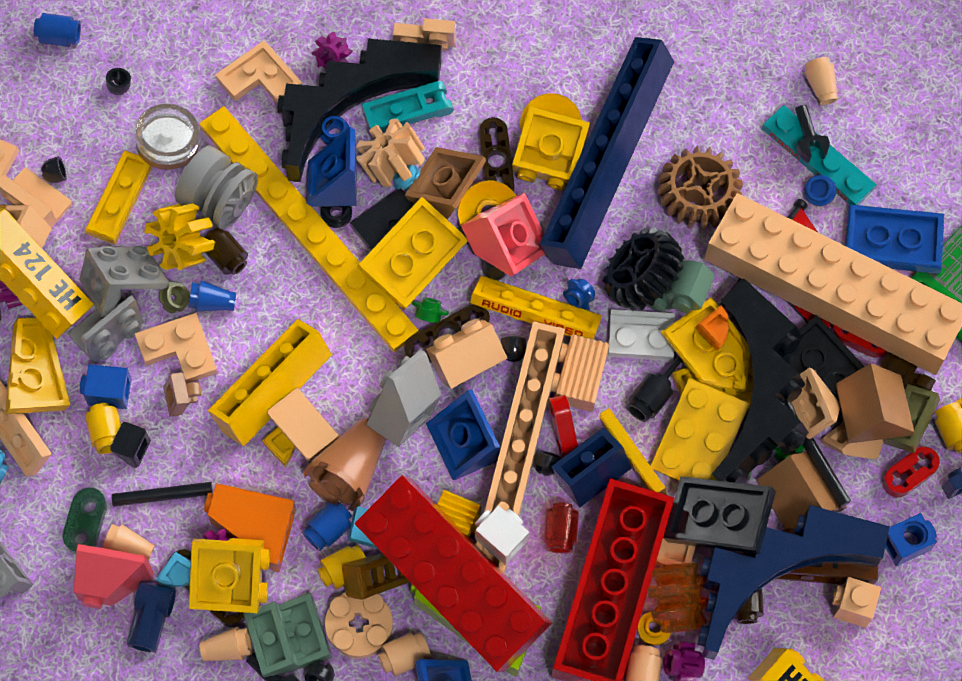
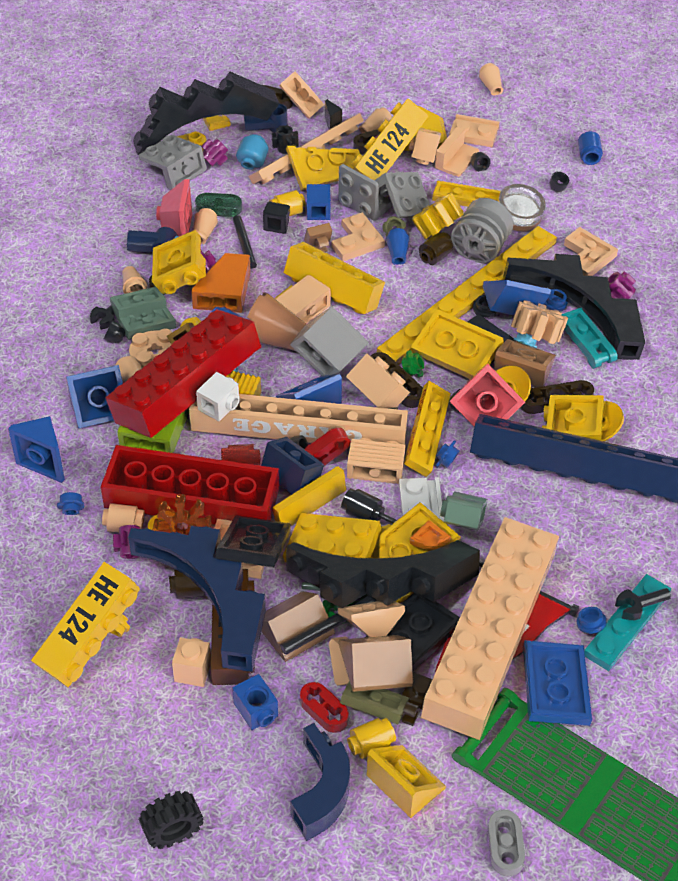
camera: 85 degrees right, 20 degrees down
light nougat plate [393,18,456,51] -> none
black gear [602,227,684,311] -> none
medium nougat gear [657,145,743,230] -> none

